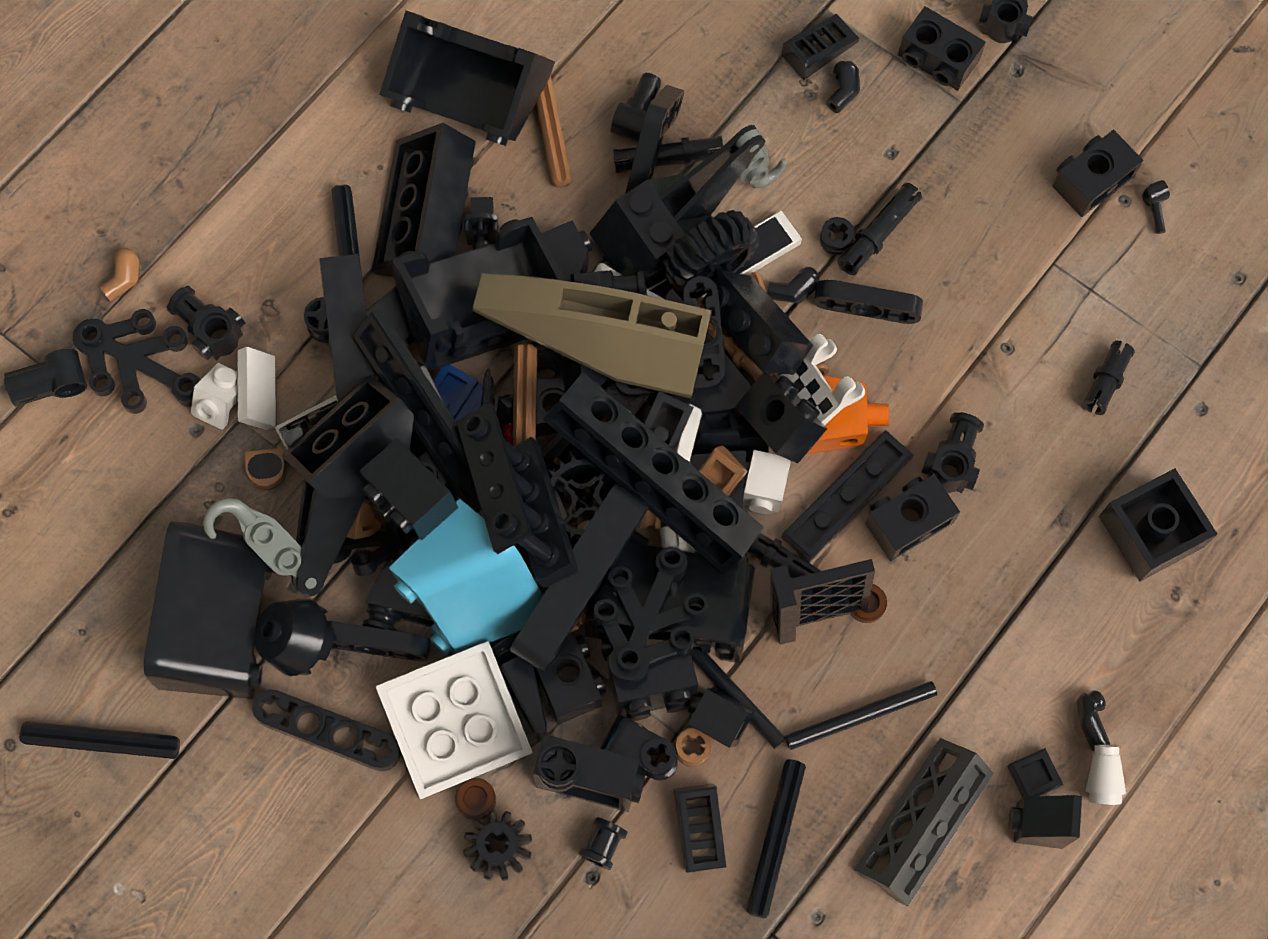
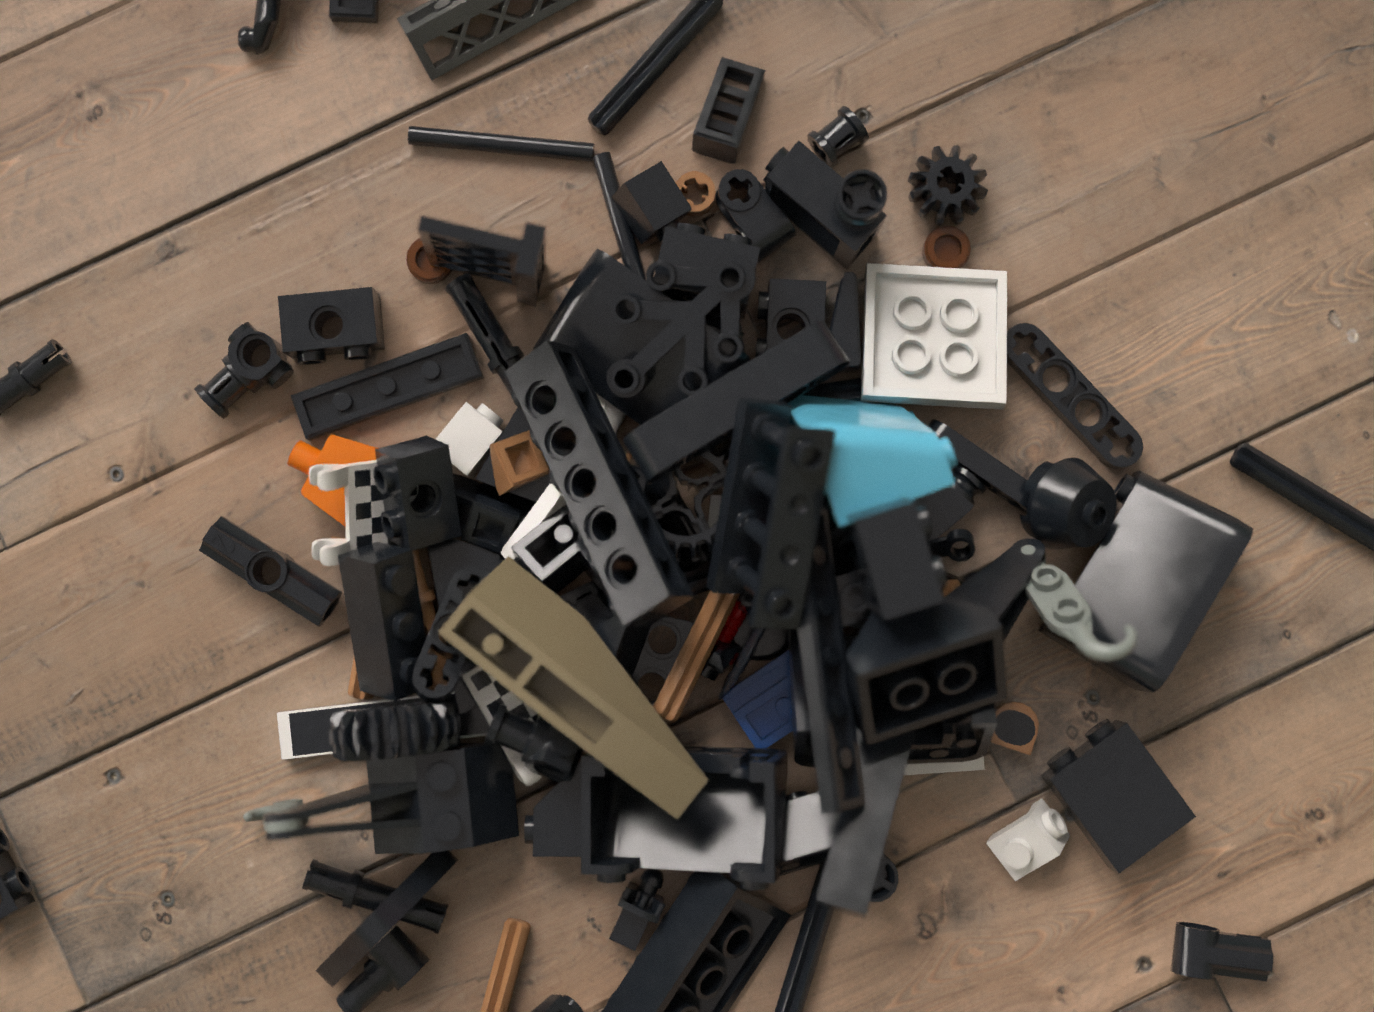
camera: 150 degrees left, 15 degrees up
black plant [73,309,200,414] -> none
black connector [166,286,246,361] -> none
white tile [238,347,276,430] -> none
black arm [767,267,819,303] -> none
black slope [782,14,859,80] -> none
black beam [814,280,923,324] -> none
black bush [820,217,855,255] -> none
black arm [826,61,860,113] -> none
black pin [837,183,922,276] -> none
black brick [1099,468,1218,582] -> none
none -> black piece [199,516,343,627]
none -> black brick [1041,719,1196,874]

